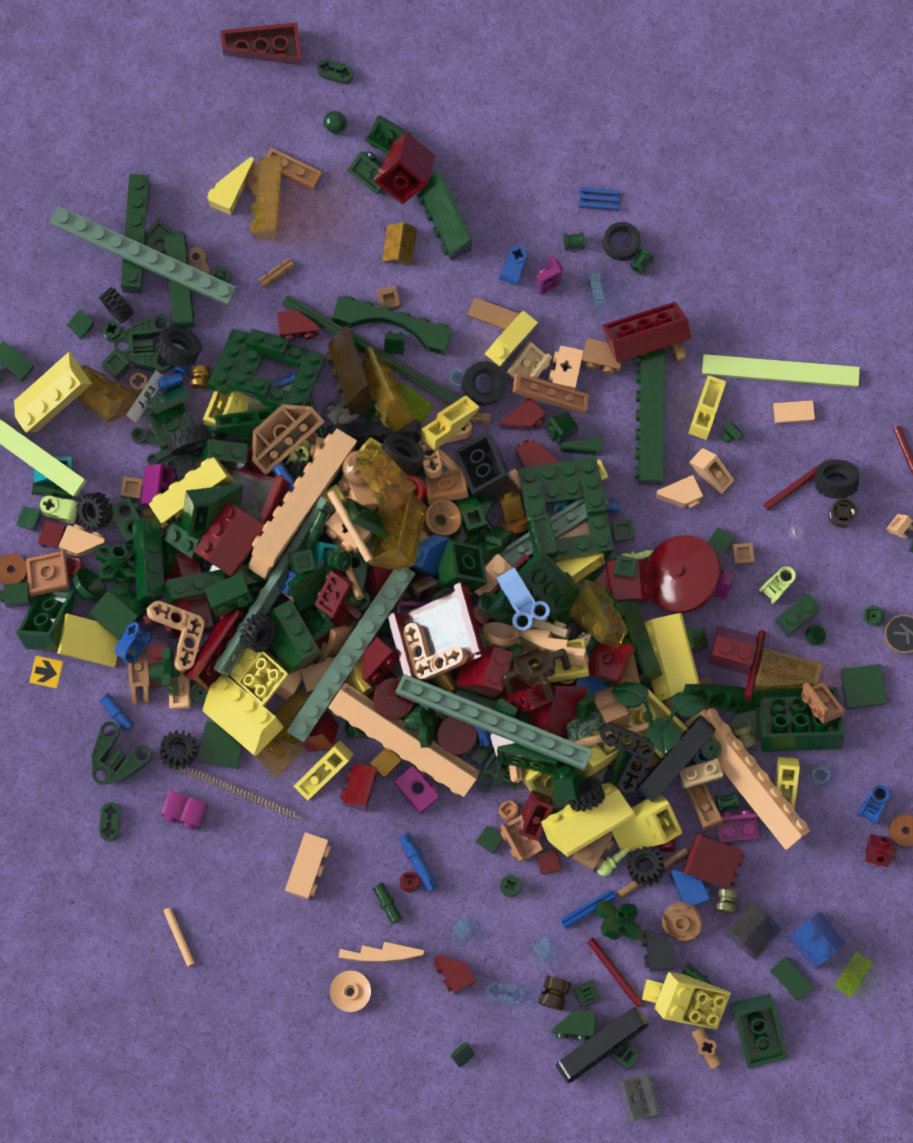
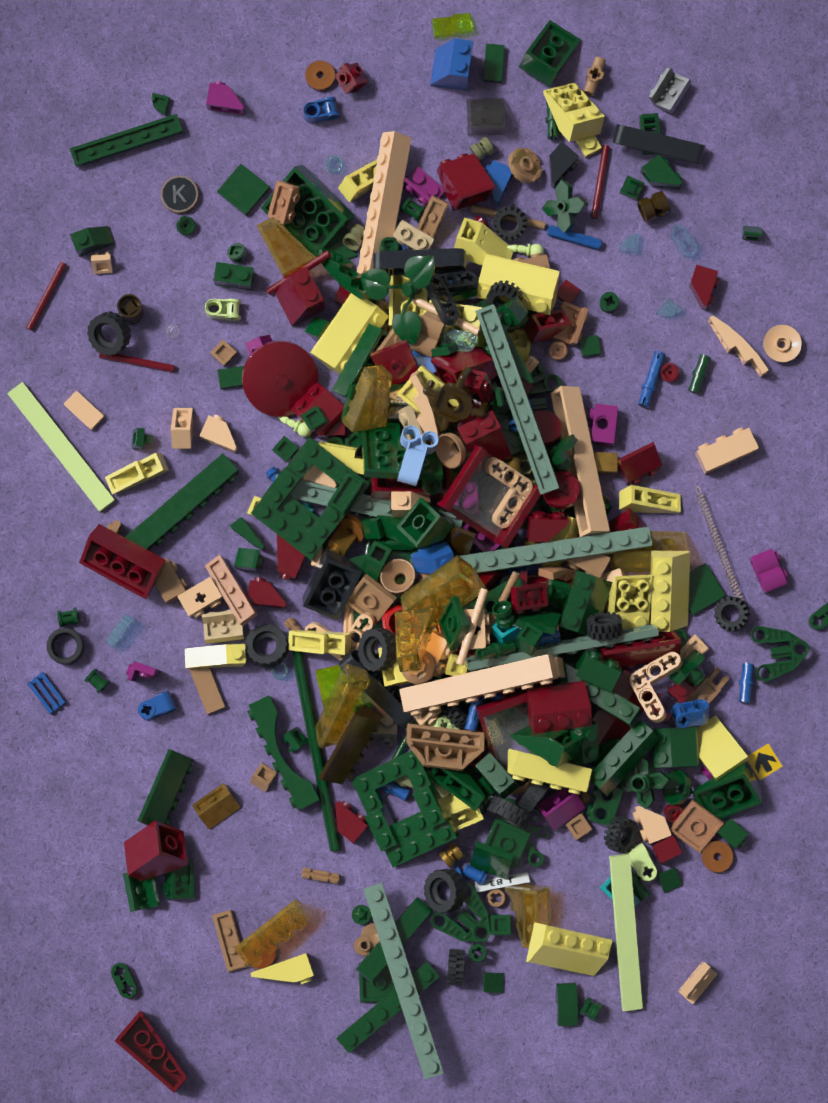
camera: 125 degrees left, 5 degrees up
dark green piece [323,111,347,135] -> none

